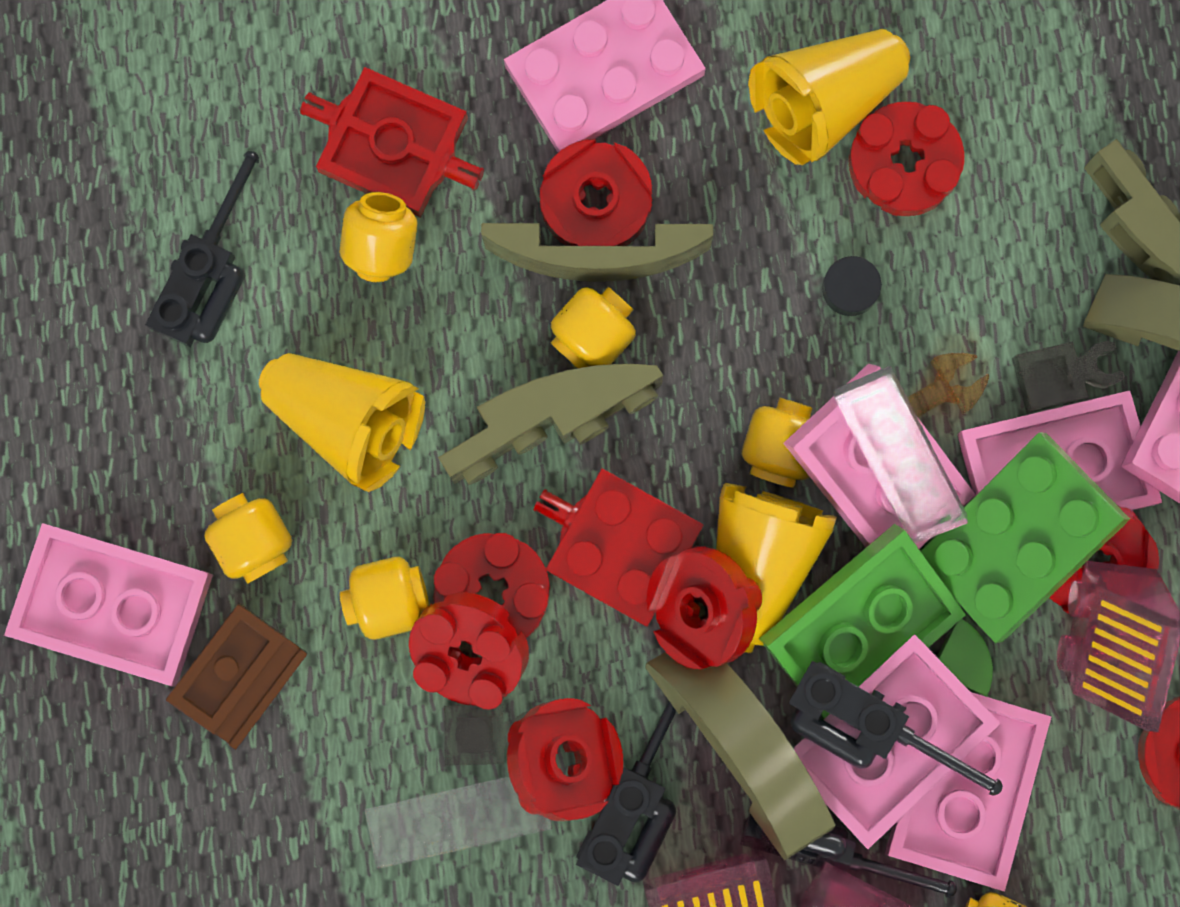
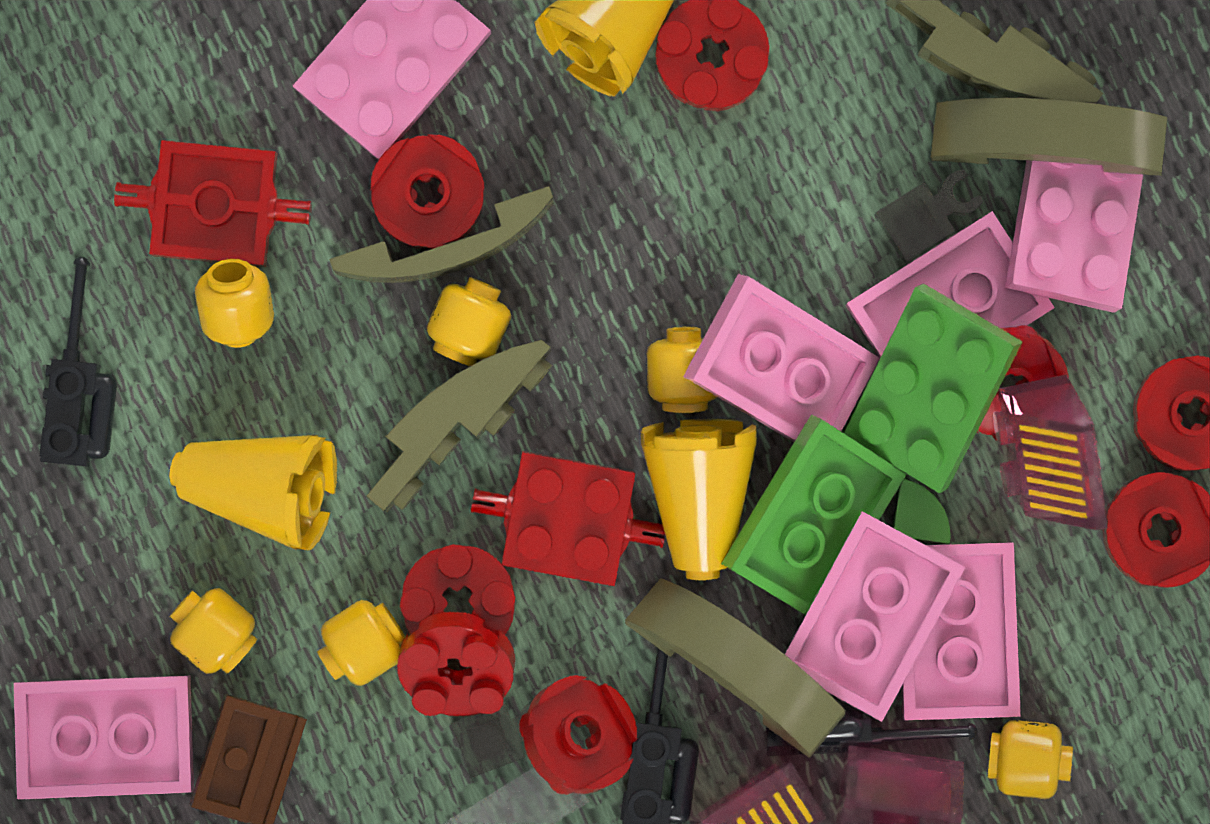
camera: 20 degrees left, 5 degrees up
red plate [646,546,762,669] -> none
black piece [789,661,1003,796] -> none
black tile [822,256,882,316] -> none
clear plate [834,366,968,544] -> none
clear orange bar [904,353,989,417] -> none

